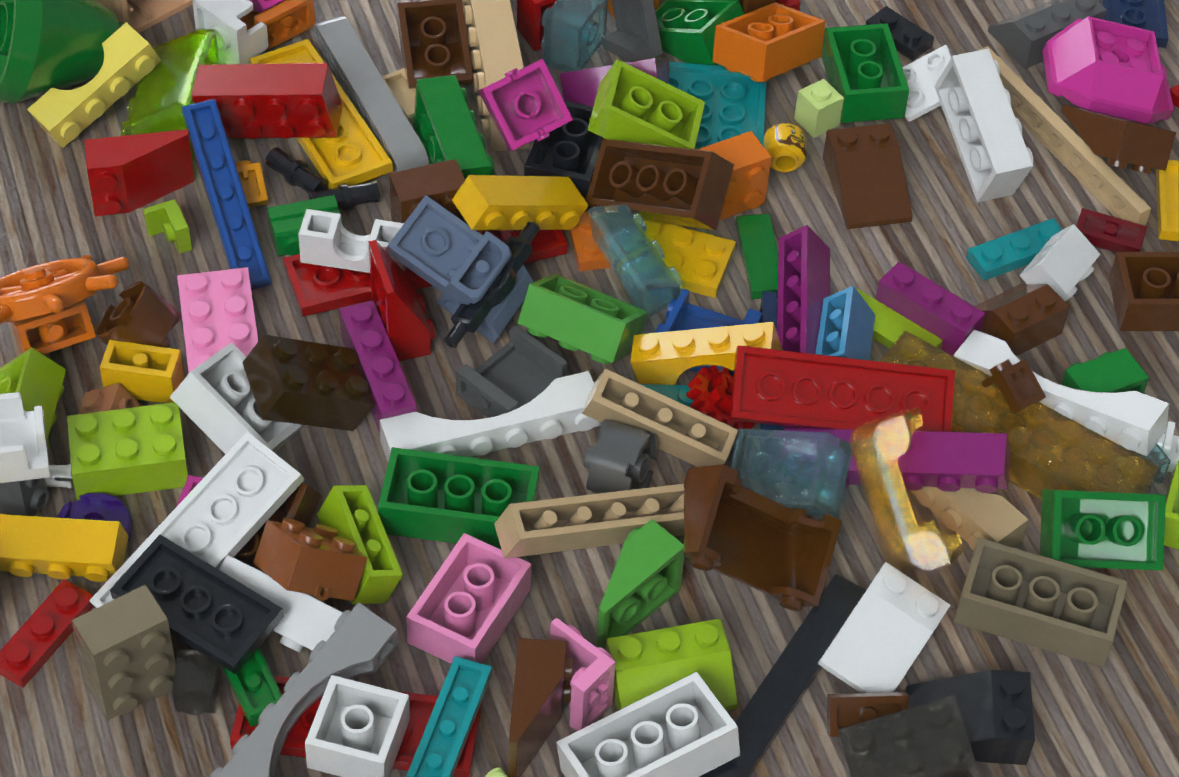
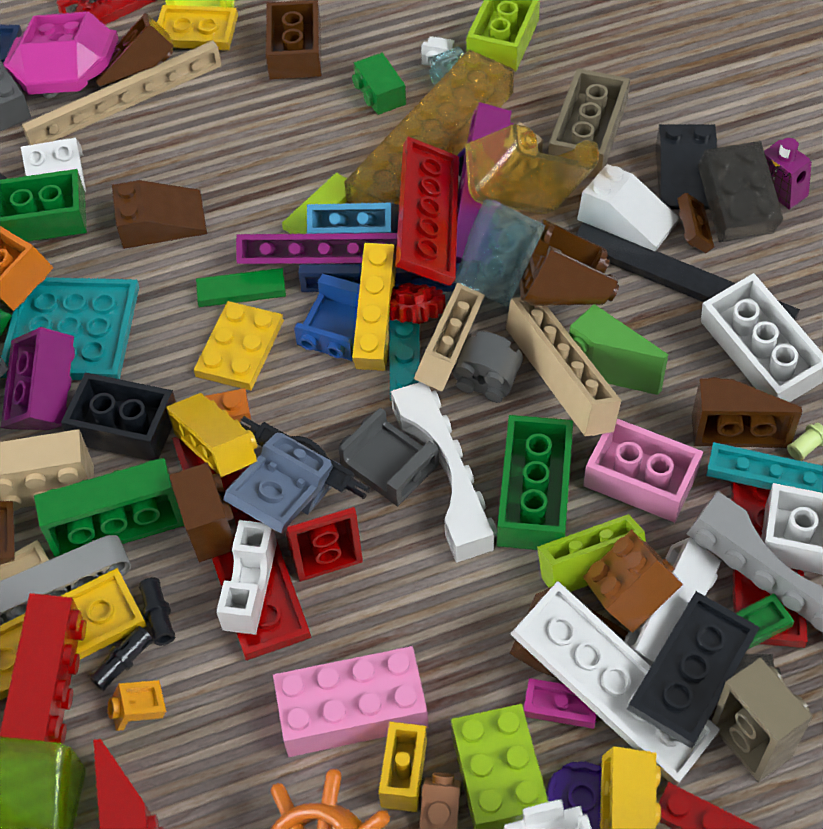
camera: 85 degrees left, 5 degrees up
reddish brown brick [95,281,182,348] -> none
lime bracket [143,199,192,254] -> none
white slope [170,342,304,454] -> none
blue tile [182,99,271,290] -> none
dark brown brick [242,334,376,431] -> none
green brick [267,195,343,257] -> none
magenta brick [339,300,417,433] -> none
dark pink brick [478,59,573,151] -> none
bright green brick [517,273,649,364] -> none
bright pink bracket [549,618,615,731] -> none
reddish brown brick [585,139,734,230] -> none
lime brick [588,59,705,149] -> none
clear light blue slope [588,205,683,318] -> none
lime slope [606,618,738,711] -> none
orange brick [697,131,771,220] -> none
yellow head [763,123,807,172] -> none
yellowish green brick [794,79,844,138] -> none
magenta brick [876,262,985,356] -> none
white brick [935,48,1033,203] -> none
white arch [953,330,1169,456] -> none
teal plate [966,218,1063,281] -> none
reddish brown slope [975,284,1069,356] -> none
reddish brown bracket [981,359,1046,414] -> none
white brick [1019,224,1100,301] -> none
green slope [1040,489,1166,570] -> none
dark red plate [1076,208,1148,253] -> none

